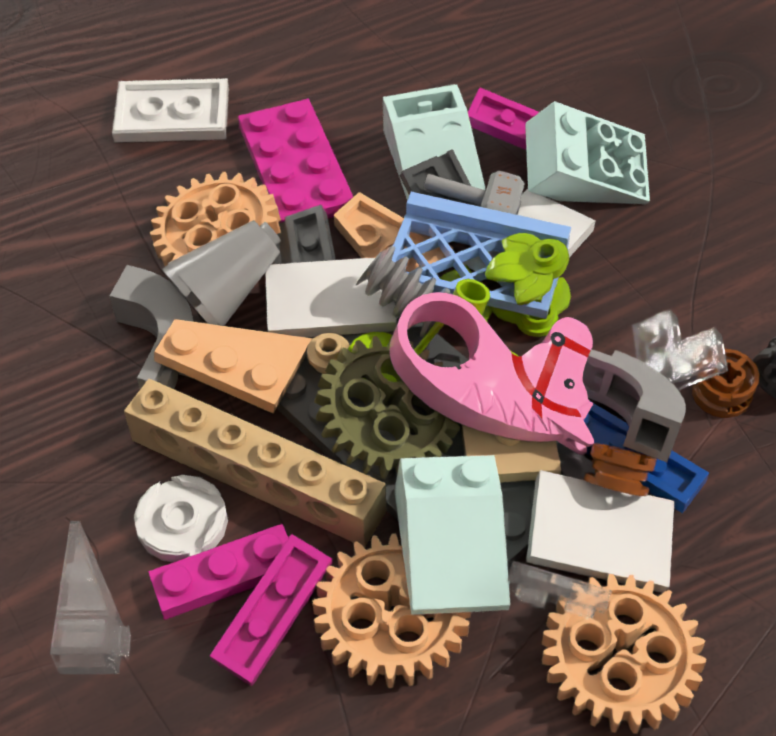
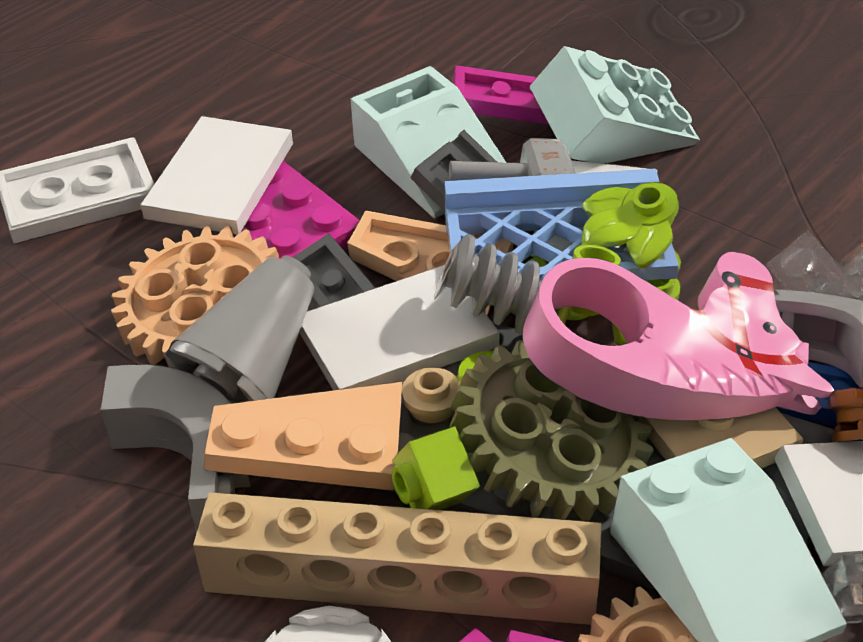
camera: 20 degrees left, 10 degrees down
none -> white tile [141,116,293,235]
none -> lime plate [392,427,480,510]

